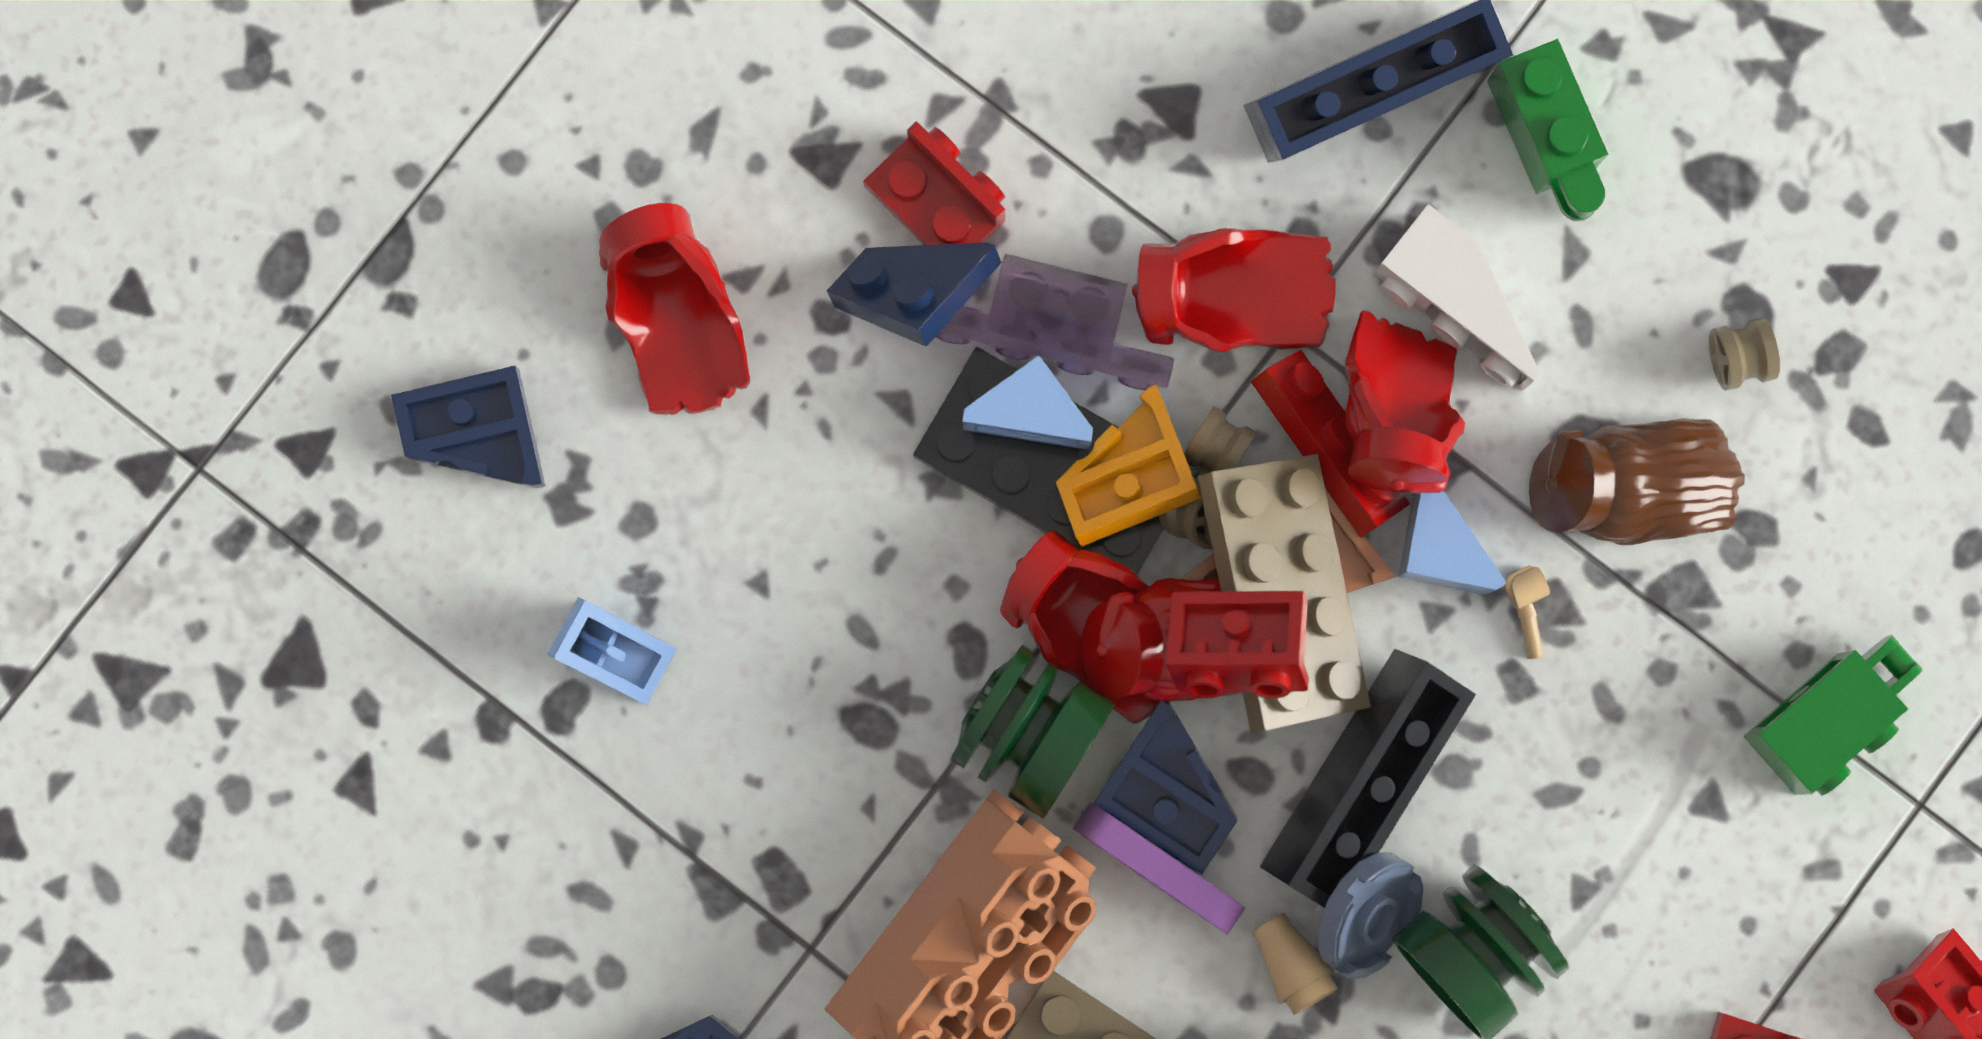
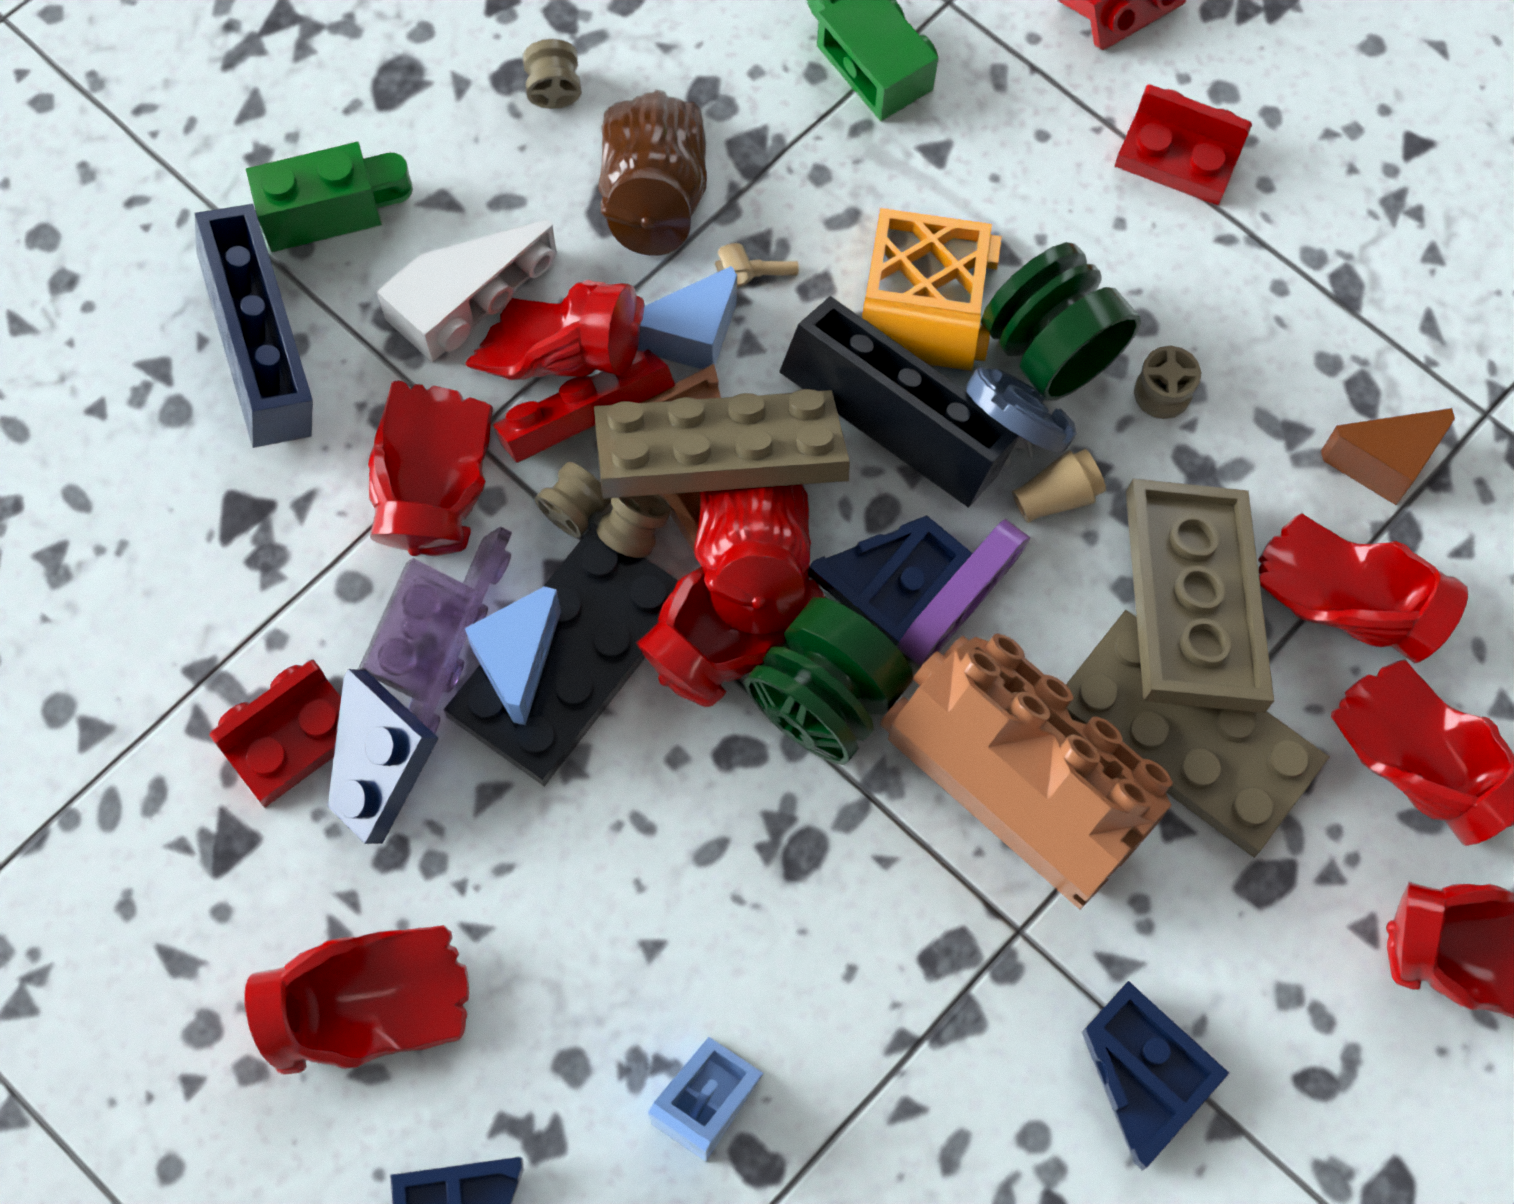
camera: 90 degrees left, 15 degrees down
light orange wing [1056,385,1201,547] -> none
red bracket [1166,591,1309,698] -> none
none -> light orange piece [862,208,1002,371]

